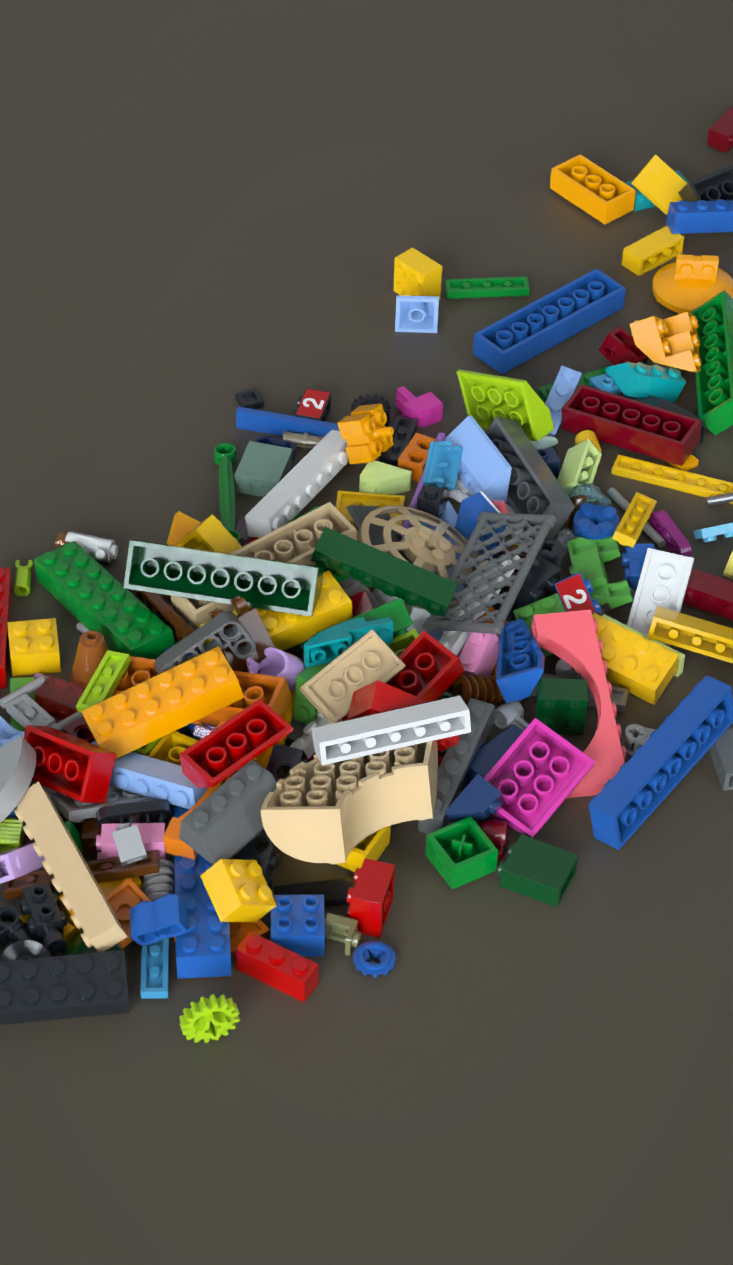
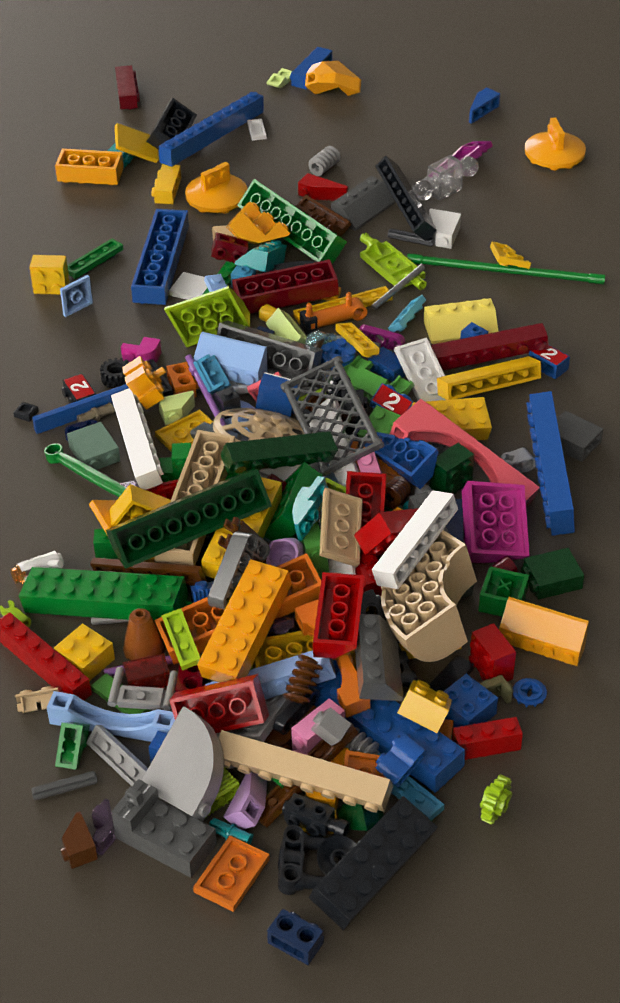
camera: 40 degrees left, 0 degrees up
dark blue slope [445,774,503,822] -> none
none -> white tile [169,272,207,300]
none -> reddish brown piece [282,654,323,704]
none -> orange piece [300,292,368,335]
none -> light orange slope [499,597,589,666]

